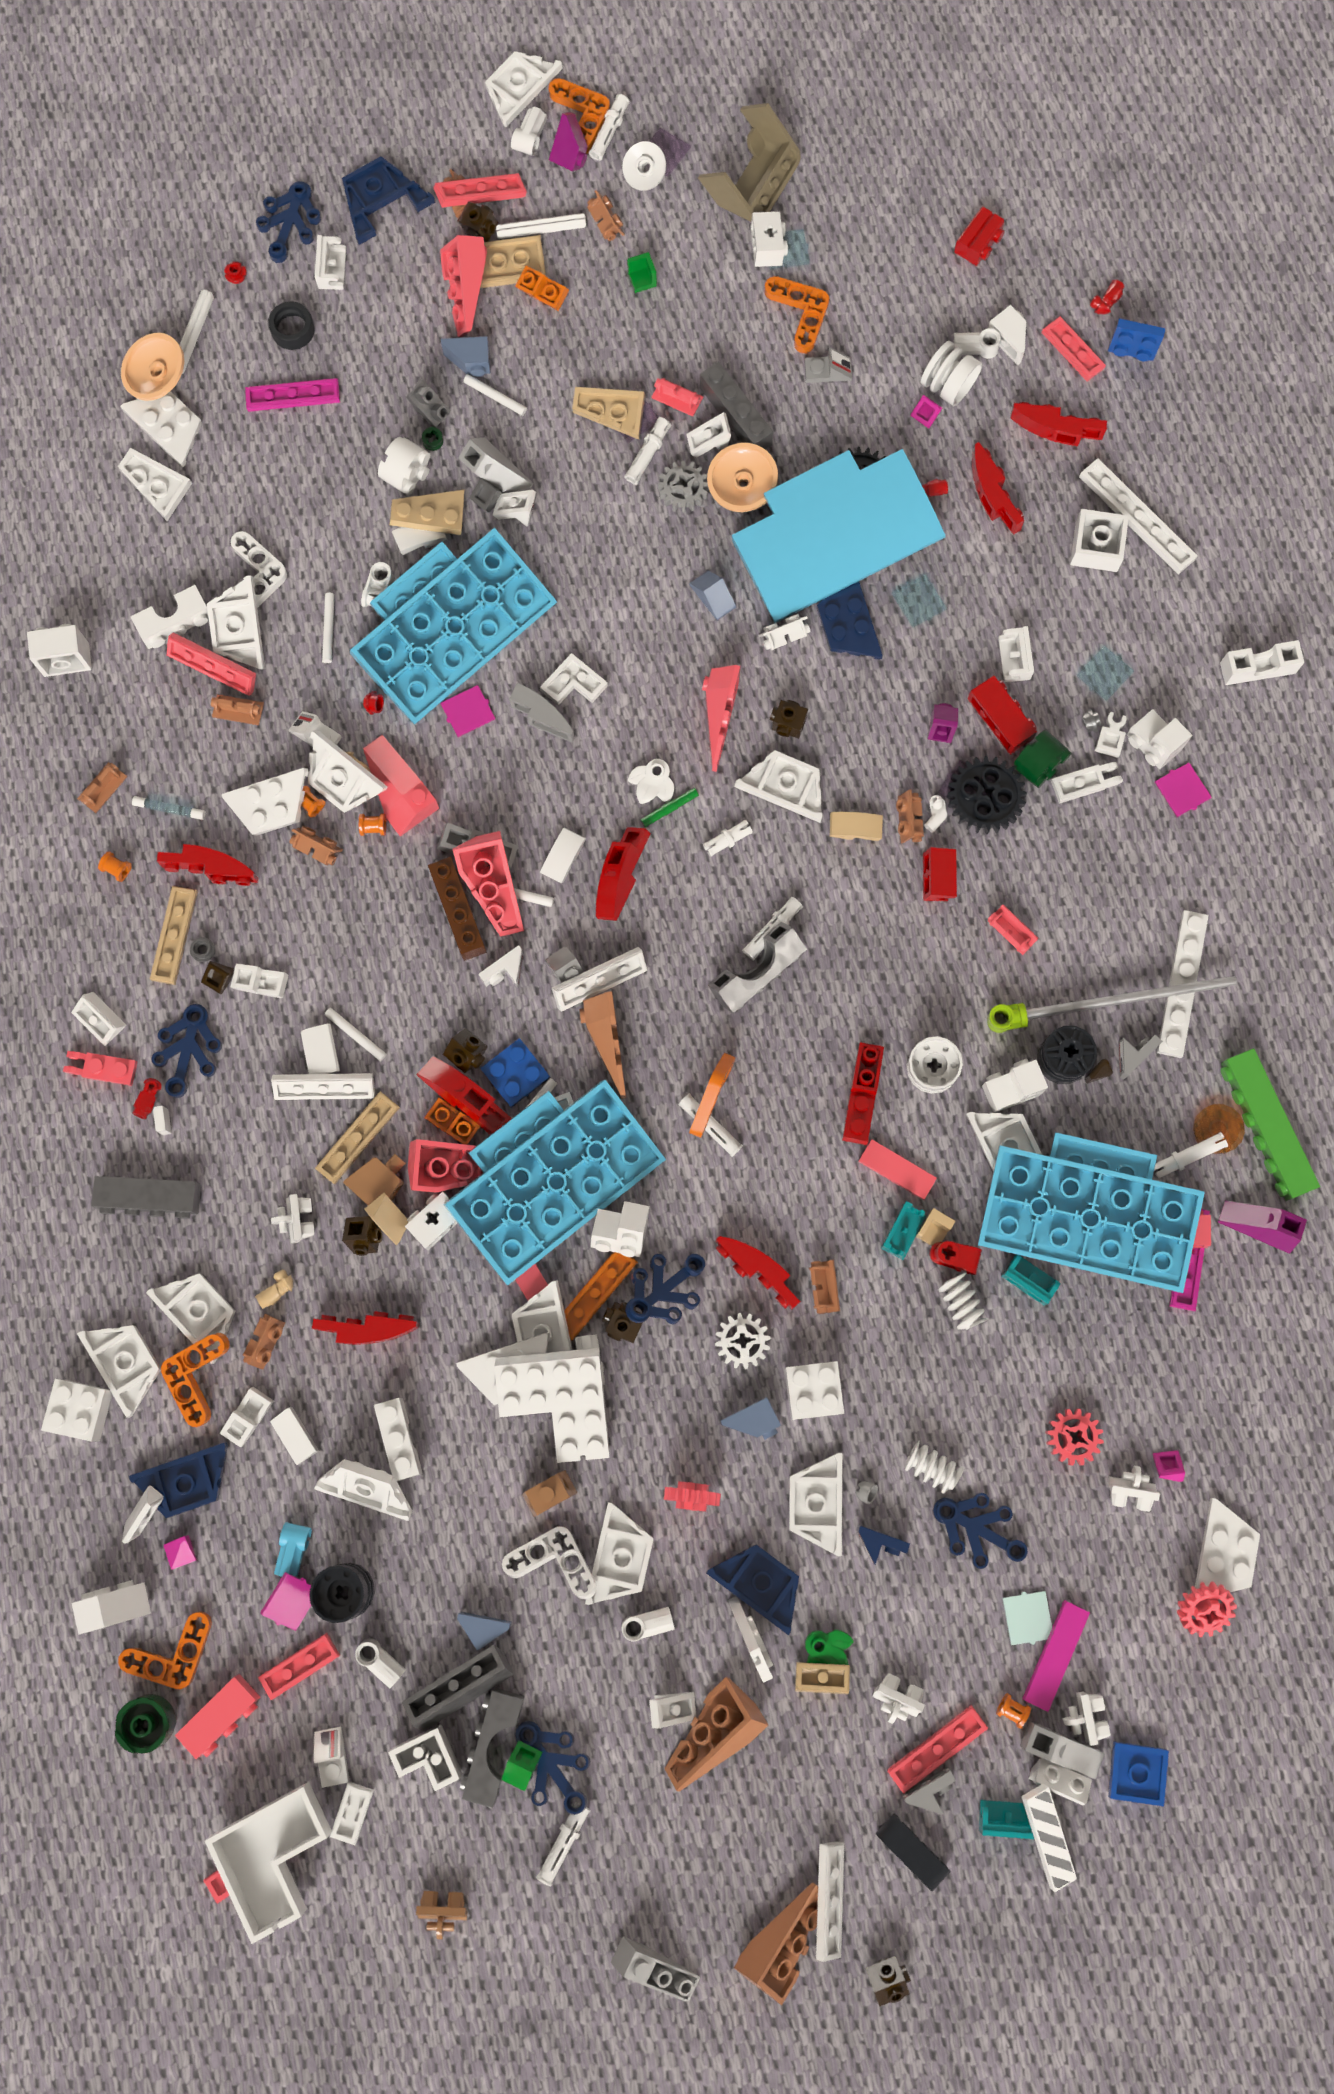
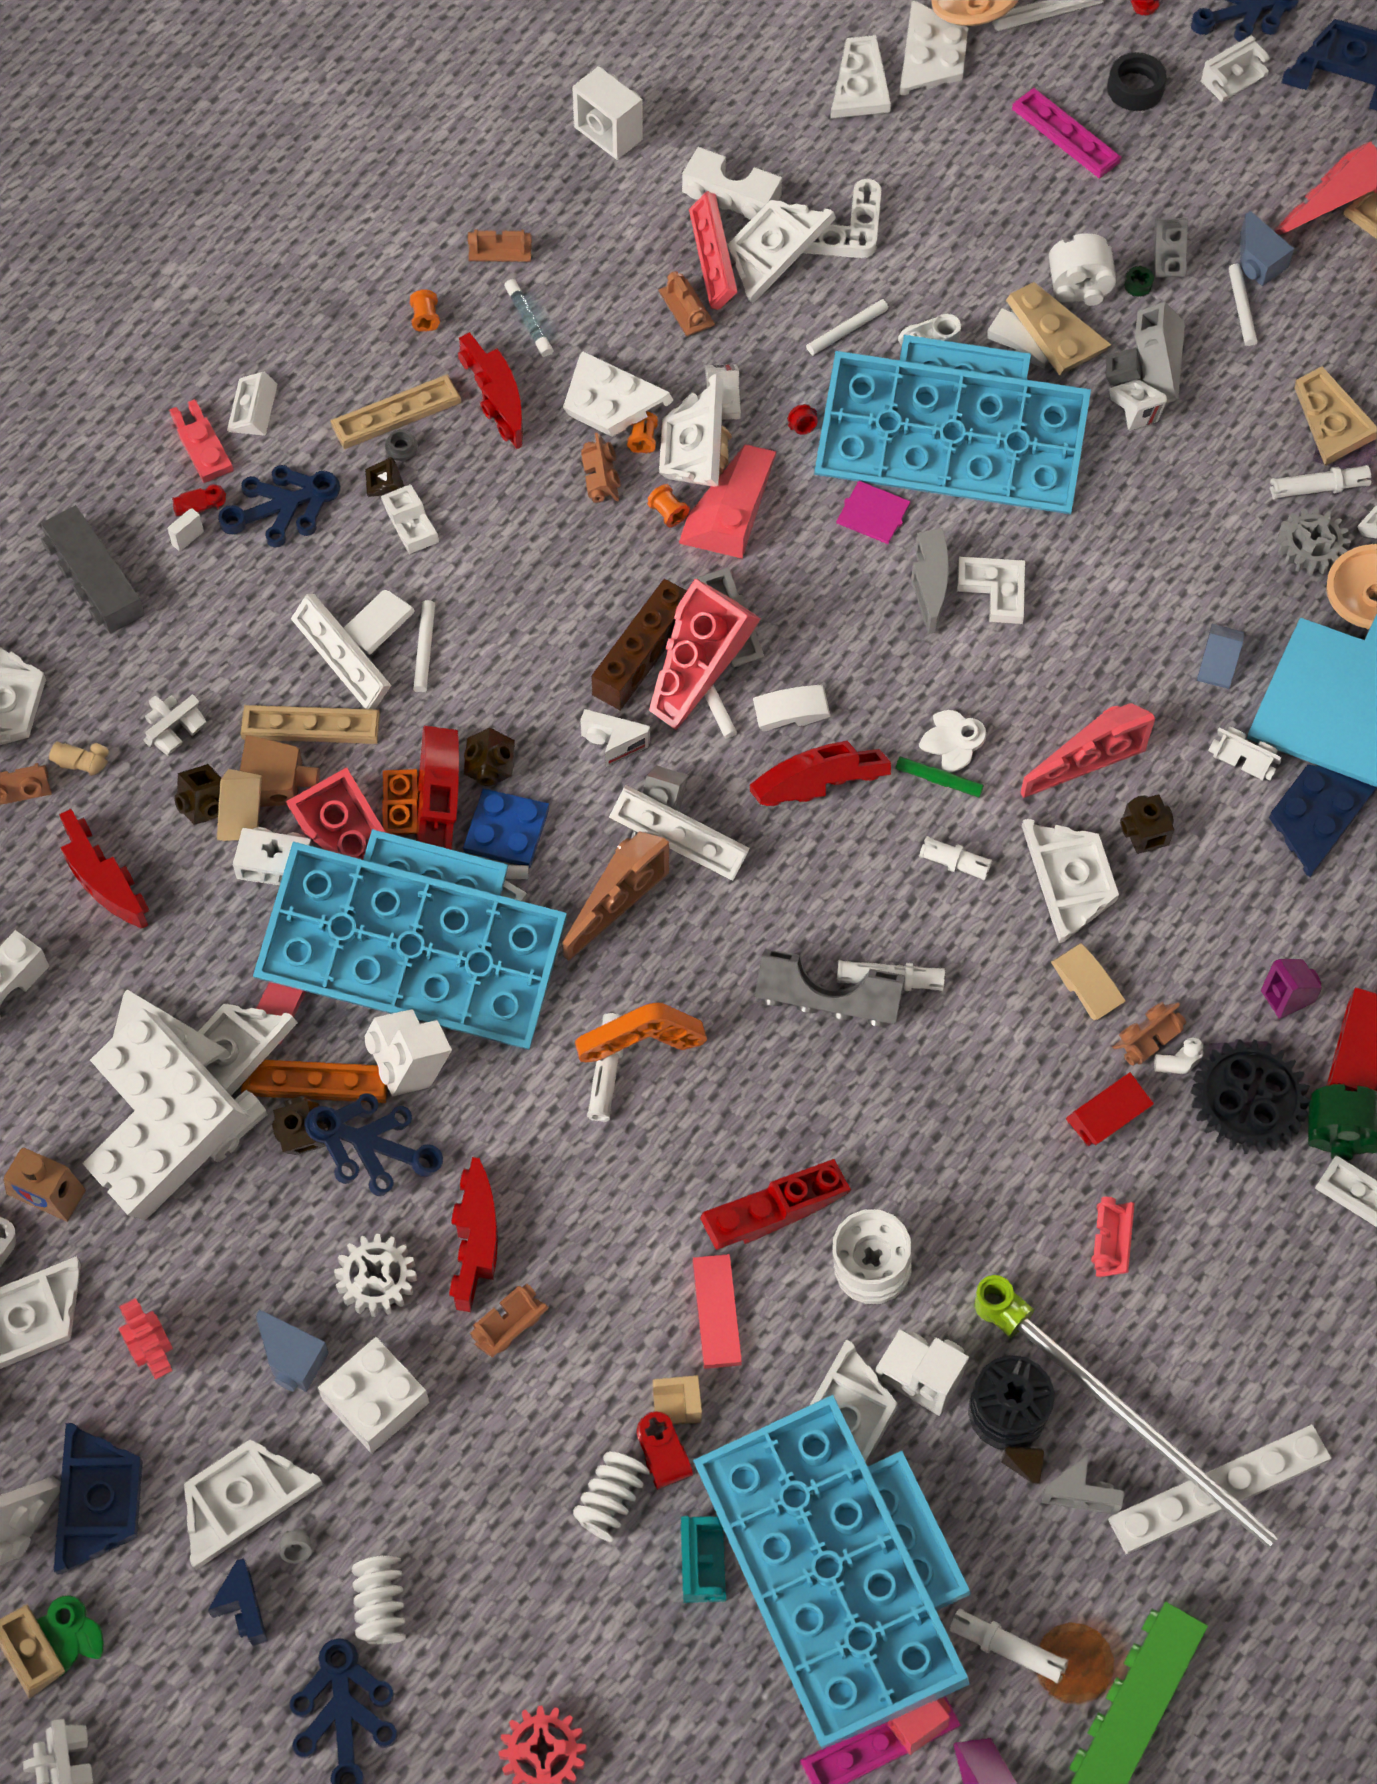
camera: 50 degrees right, 15 degrees down
teal hinge [881,1201,926,1260] -> none

